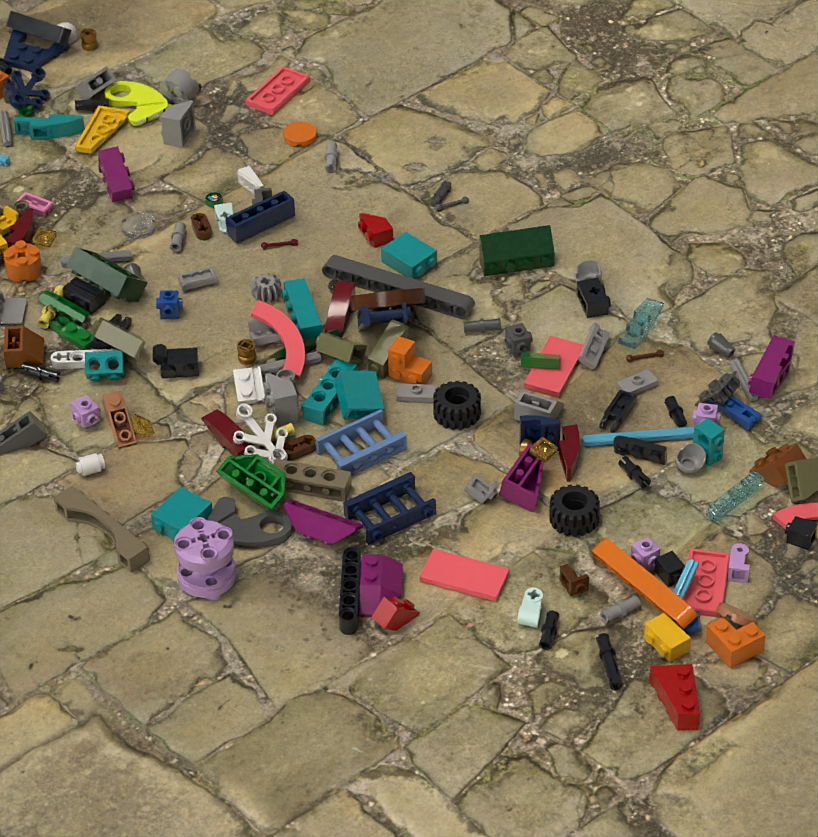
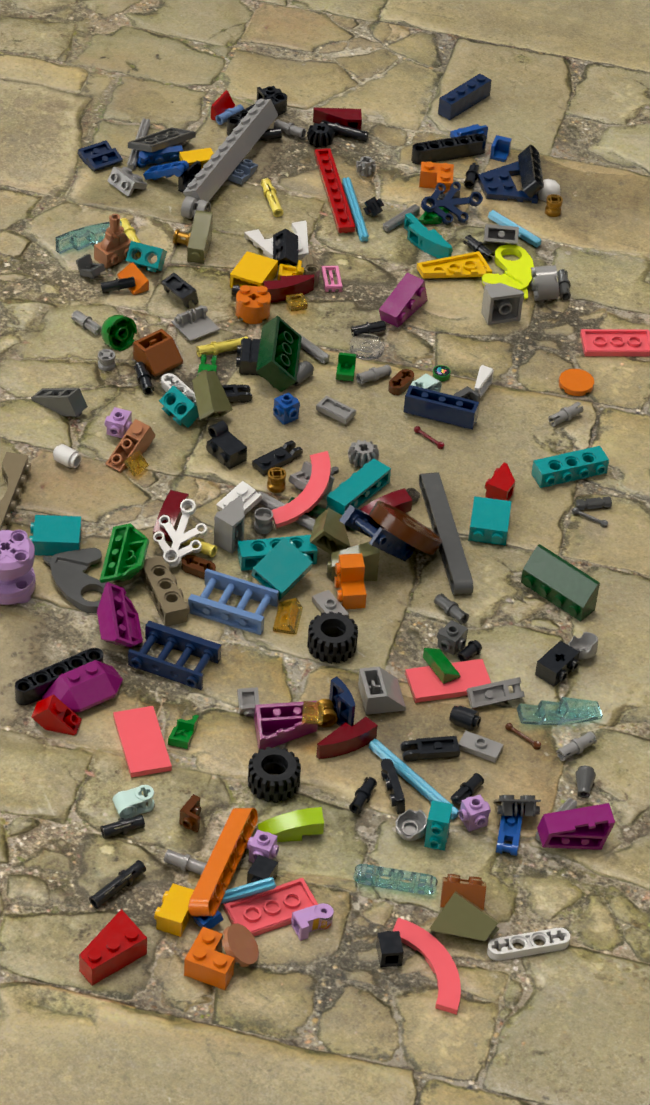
camera: 50 degrees right, 0 degrees up
green hinge [38,290,89,323] -> none
none -> green slope [168,715,199,749]
none -> black hinge [252,440,303,476]
none -> lime slope [257,807,324,842]
none -> clear yellow slope [273,598,303,634]
none -> green bracket [336,352,356,381]
none -> black axle [351,320,386,337]
none -> black brick [449,705,481,731]
none -> black pin [457,640,482,662]
none -> medium azure axle [488,210,542,247]
none -> teal brick [531,446,609,488]
none -> light grey pin [556,731,597,761]

